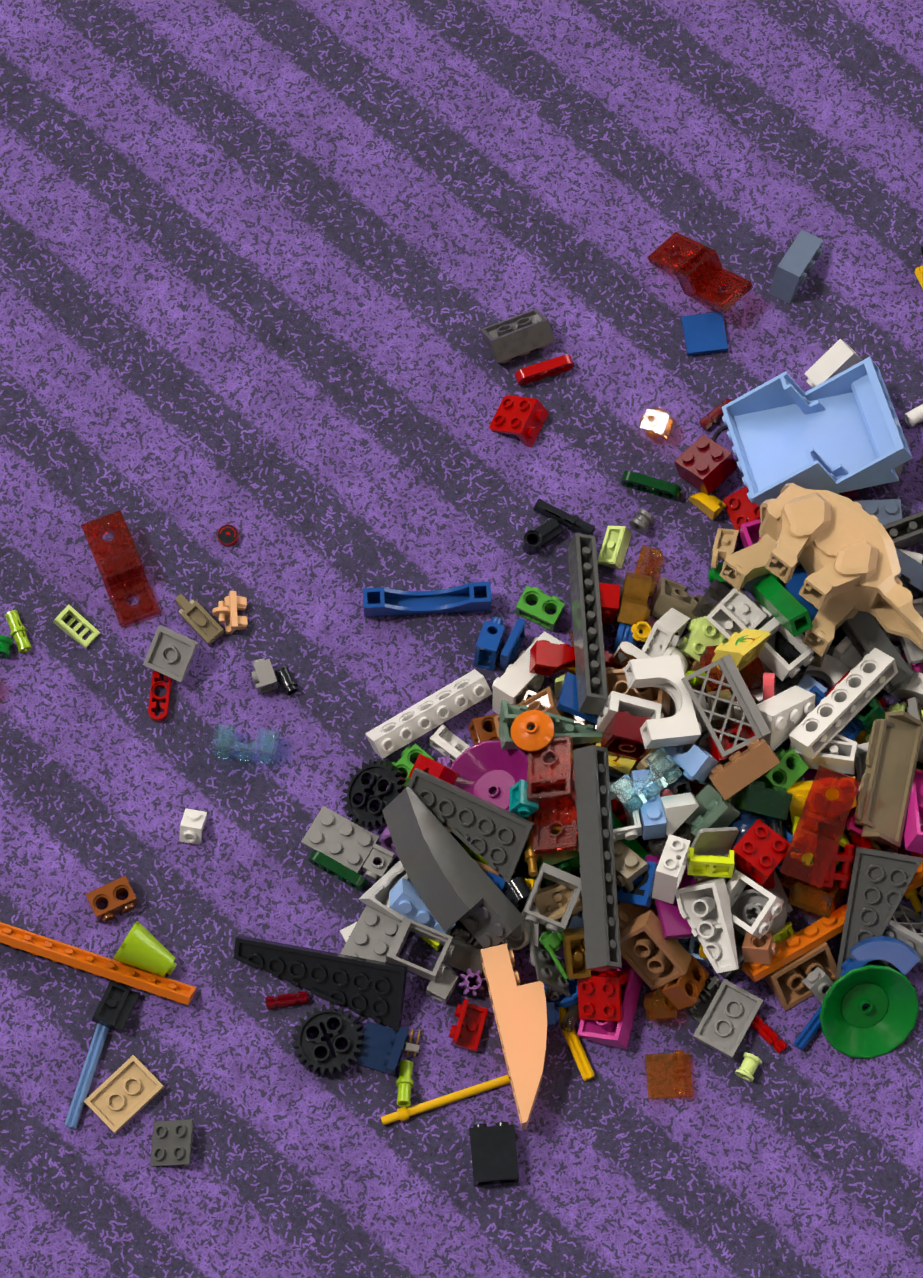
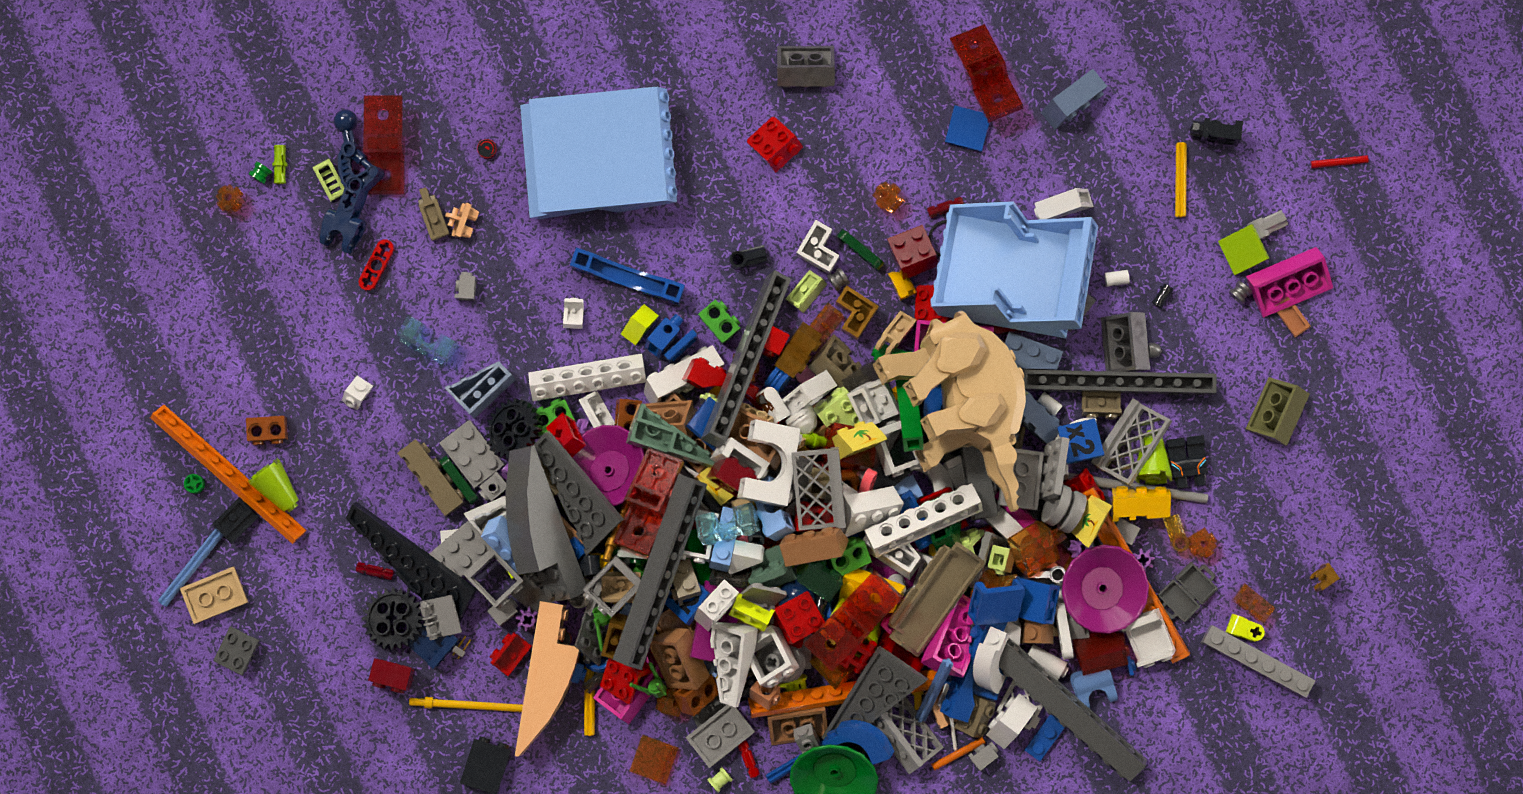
camera: 25 degrees right, 15 degrees up
light grey tile [143,625,199,682] -> none
black pin [276,667,298,695] -> none
lime pin [396,1060,414,1107] -> none
teal bracket [509,779,539,817] -> none
orange dish [511,710,555,752] -> none
red beam [515,354,574,386] -> none
black pin [533,499,595,535] -> none
yellow plate [631,621,651,642] -> none
none -> green wheel [184,474,205,494]
none -> dark blue piece [320,109,385,254]
none -> dark red brick [368,658,416,694]
none -> dark tan wedge [397,439,465,517]
none -> light grey hinge [419,595,462,640]
none -> sand blue wedge [444,361,516,419]
none -> light blue panel [520,87,677,219]
none -> white bracket [563,298,584,329]
none -> neon yellow slope [621,304,659,346]
none -> bright green plant [629,662,667,698]
none -> white brick [796,220,839,274]
none -> pearl gold brick [836,285,879,340]

